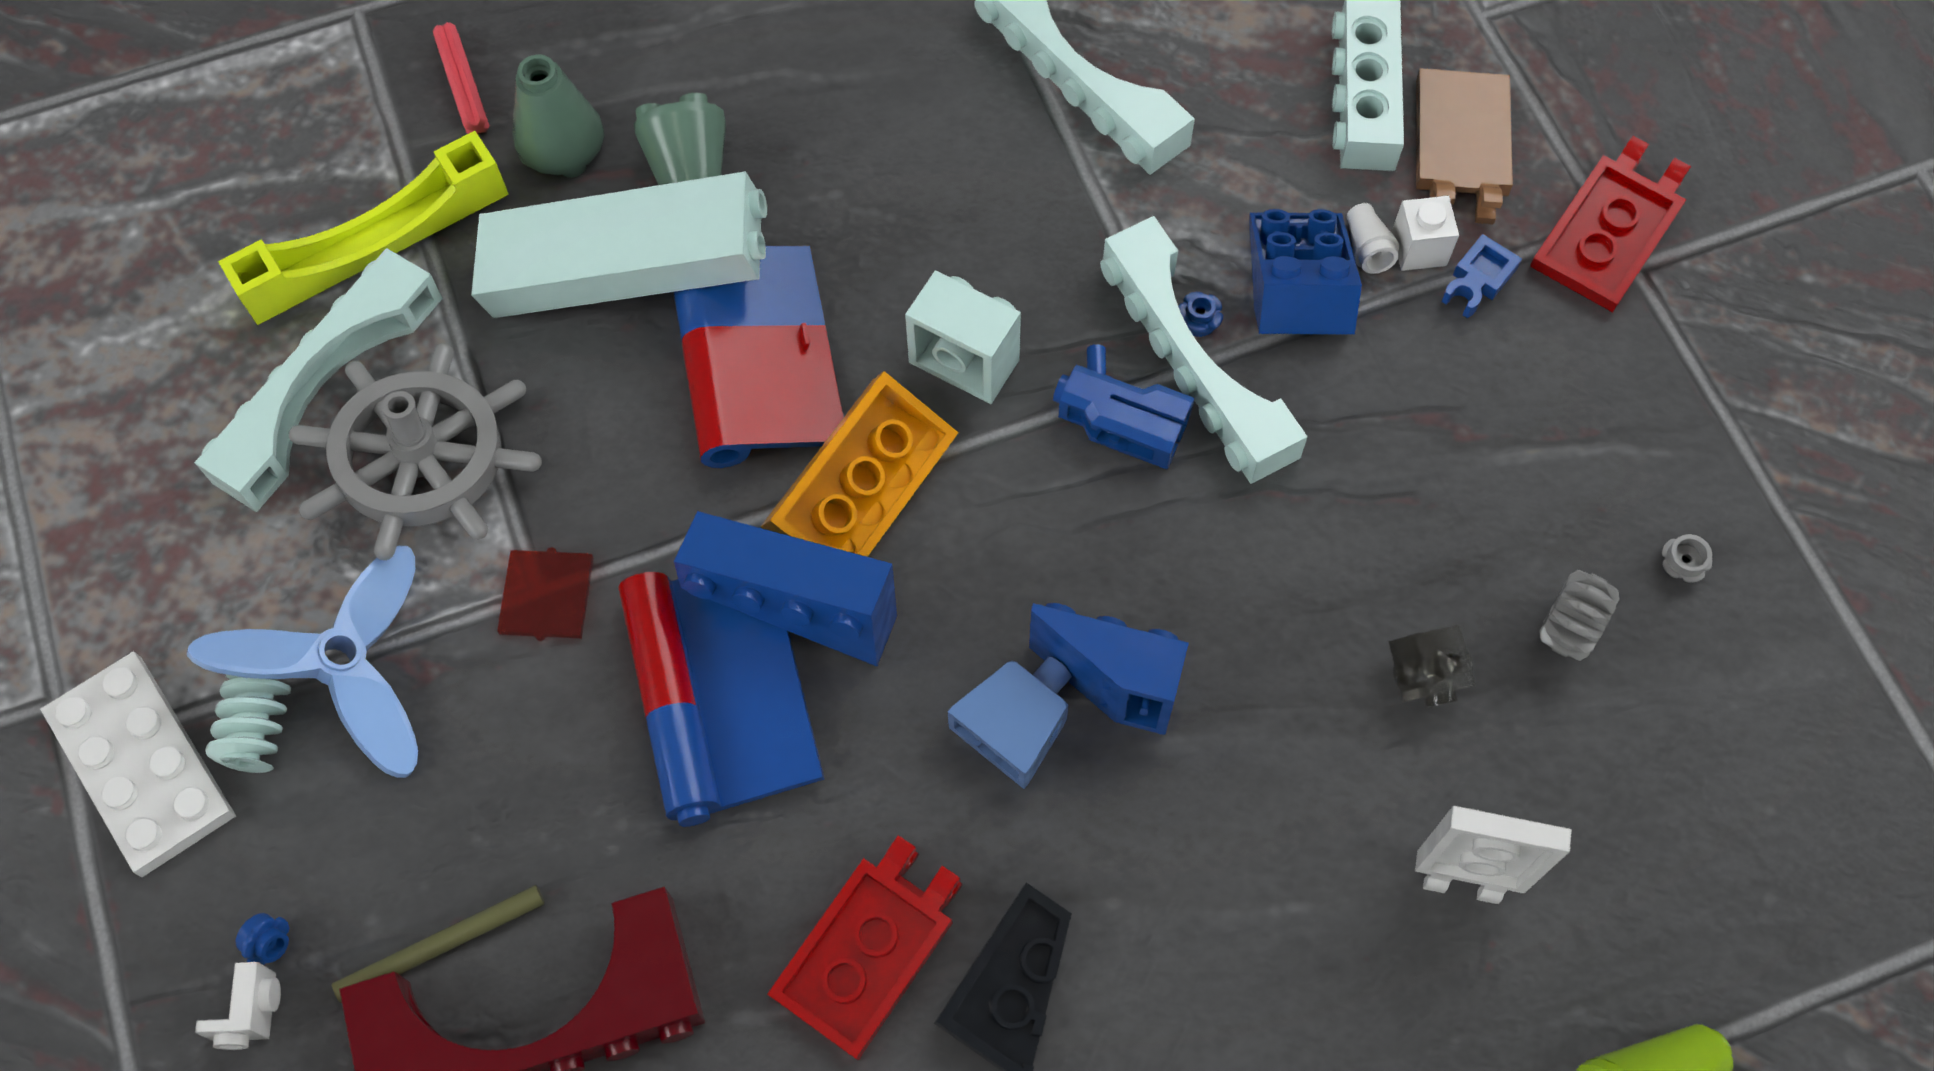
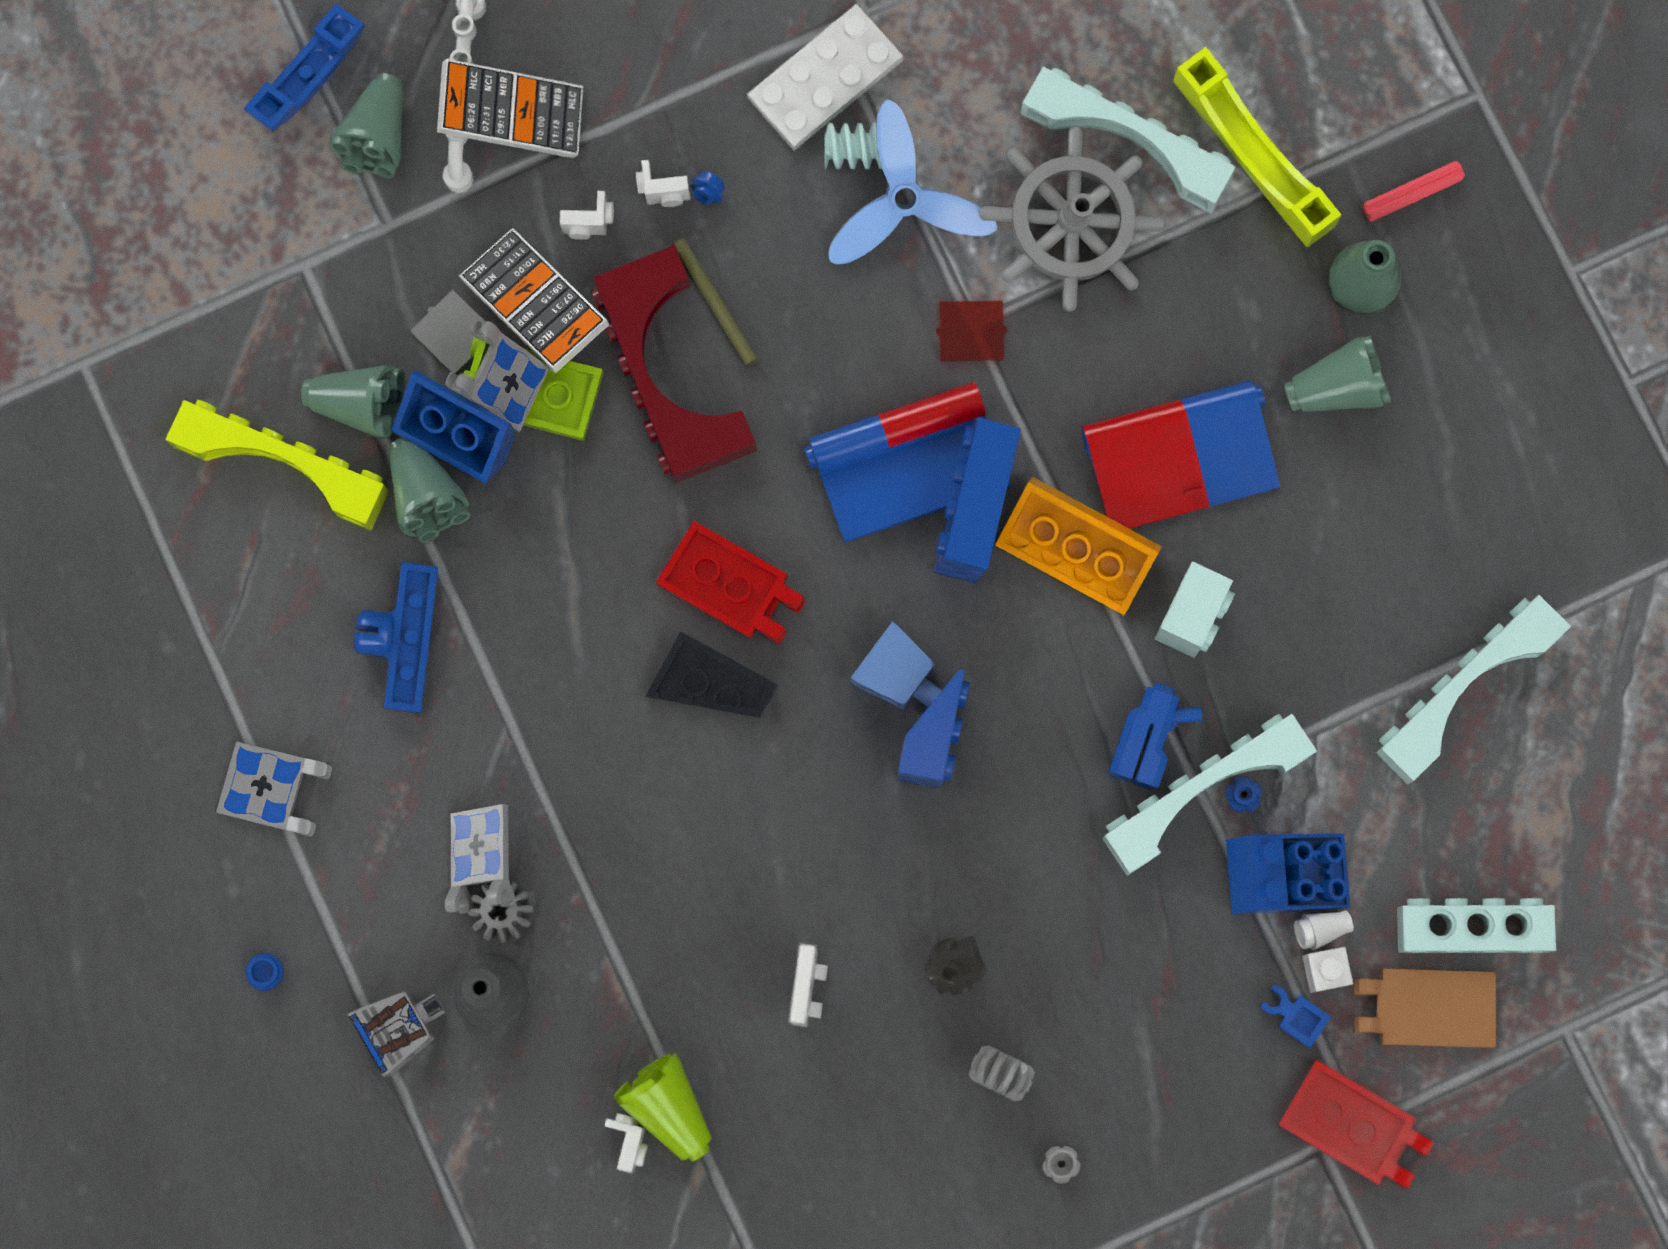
camera: 90 degrees right, 15 degrees up
light aqua brick [471,171,767,318] -> none

